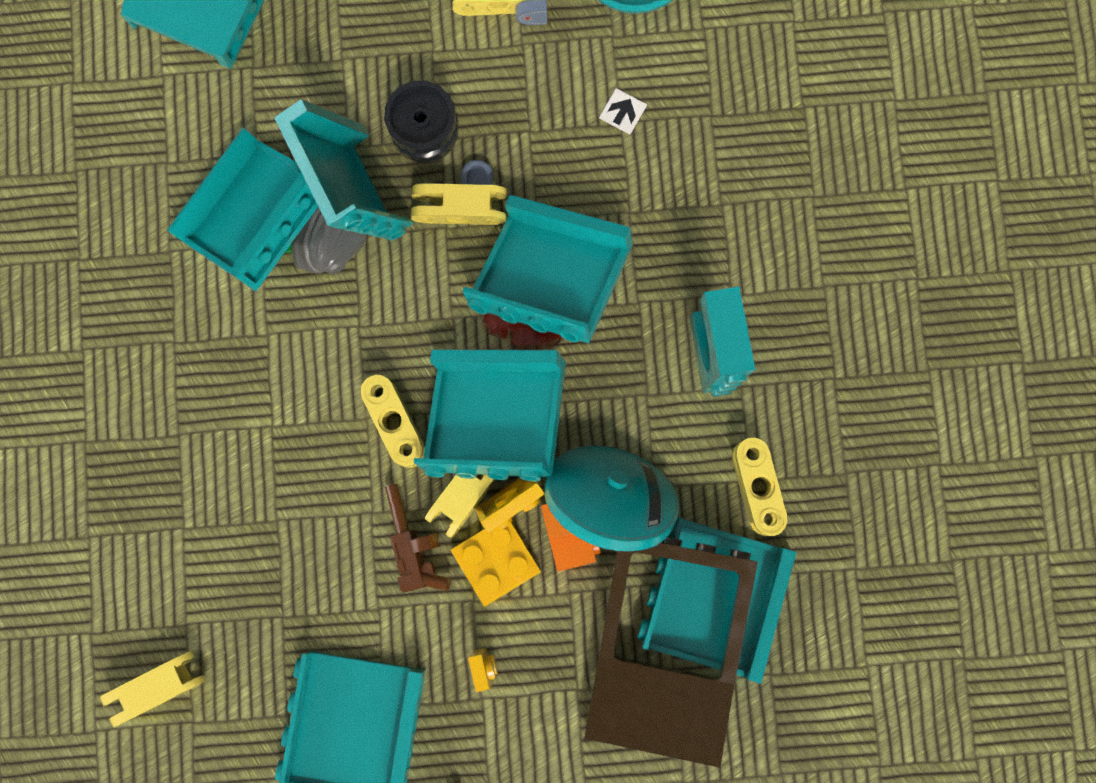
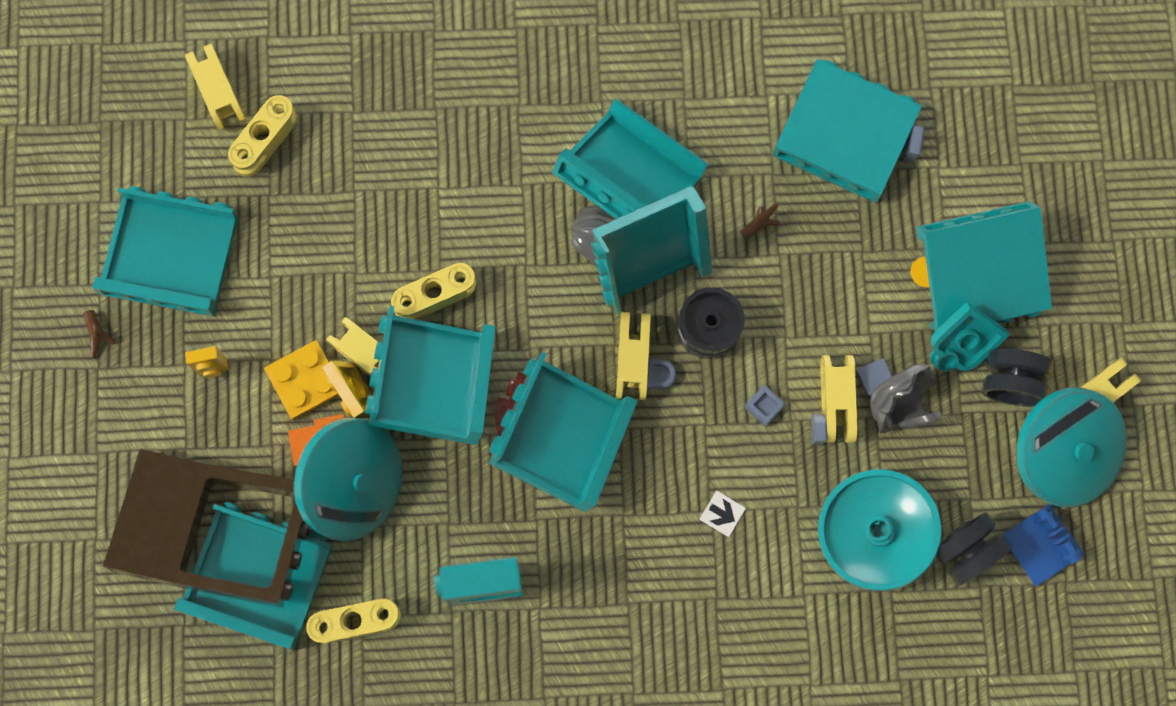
camera: 80 degrees right, 5 degrees down
reddish brown piece [385,484,451,593] -> none
none -> light yellow piece [228,95,297,177]
none -> reddish brown bar [740,203,780,240]
none -> sand blue tile [744,384,786,427]

